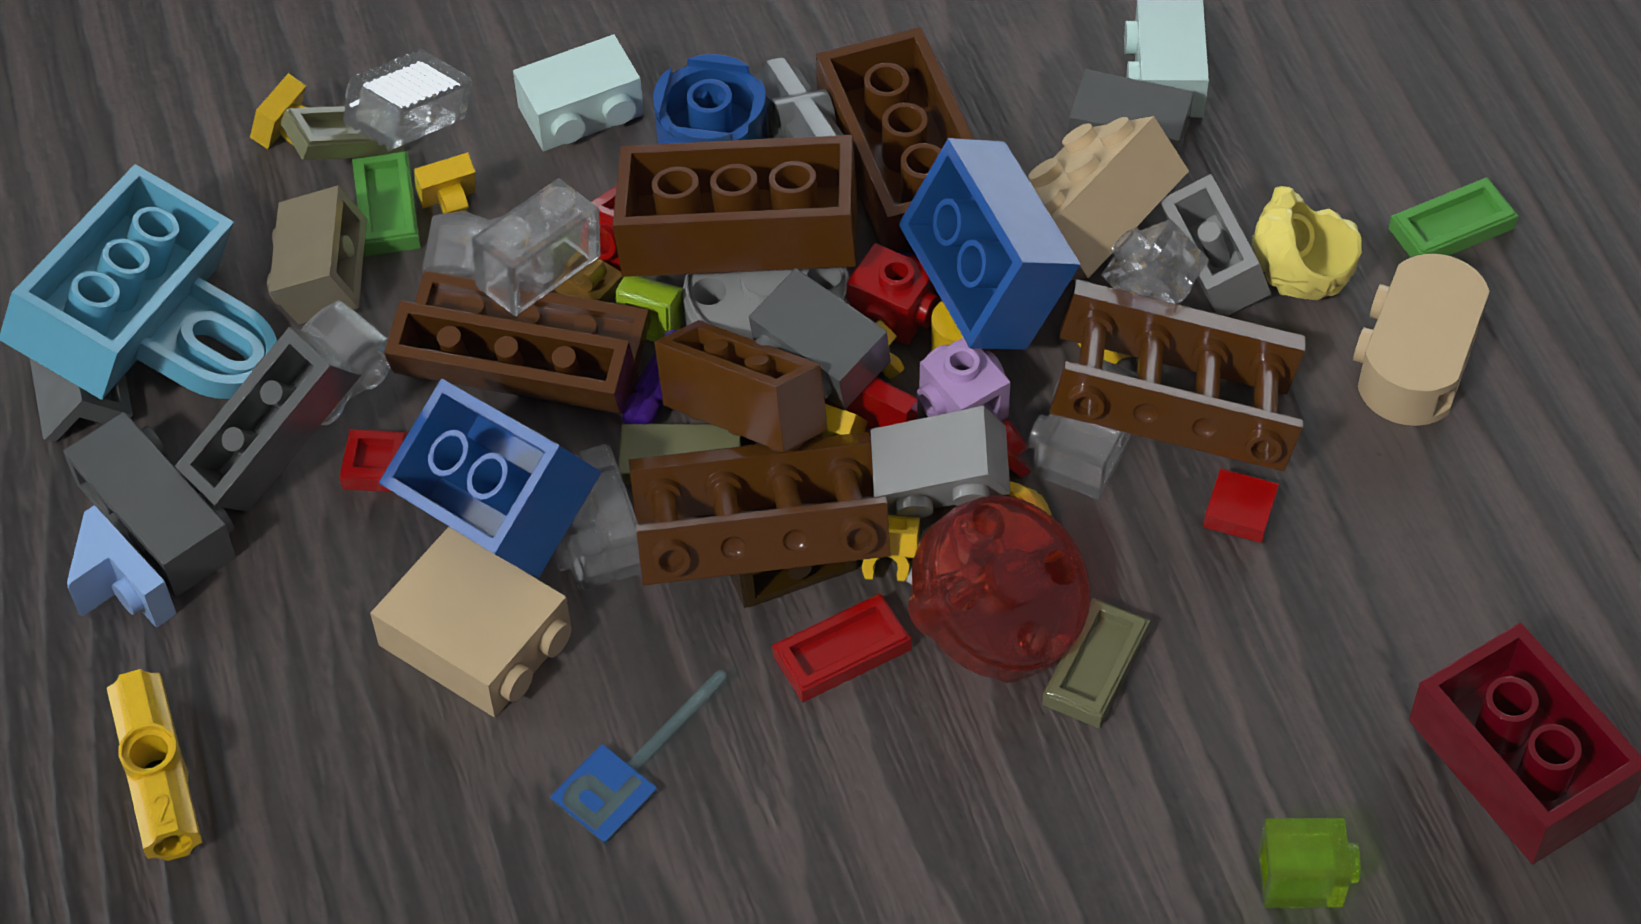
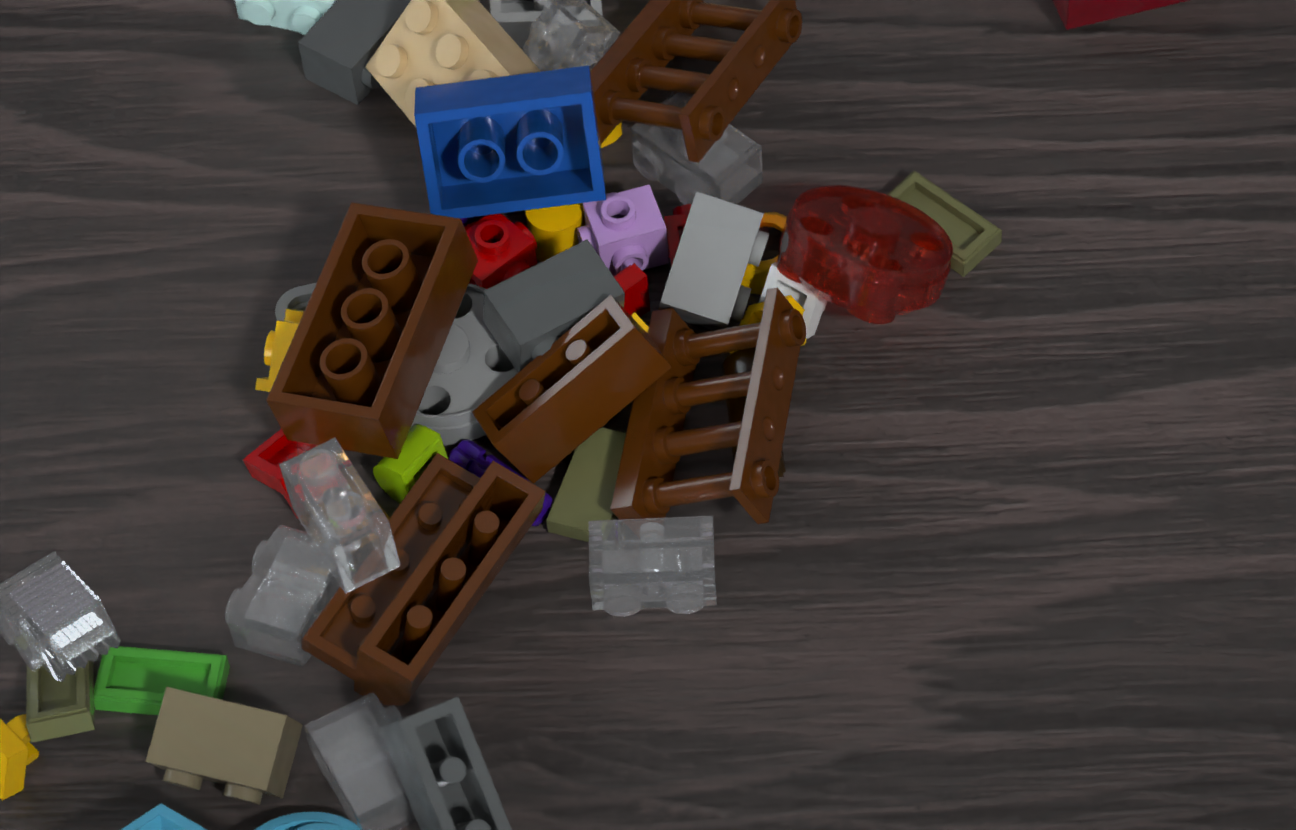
camera: 70 degrees left, 0 degrees up
red tile [339,429,408,492] -> none
tan brick [370,527,572,718] -> none
blue brick [379,378,602,578] -> none
yellow tile [414,152,476,225] -> none
light aqua brick [513,34,644,152] -> none
piece [549,670,727,845] -> none
blue brick [653,54,767,144] -> none
dark grey piece [753,58,843,139] -> none
red tile [772,593,911,703] -> none
reddish brown brick [816,27,974,254] -> none
red tile [1203,468,1279,543] -> none
clear neon green brick [1259,818,1361,908] -> none

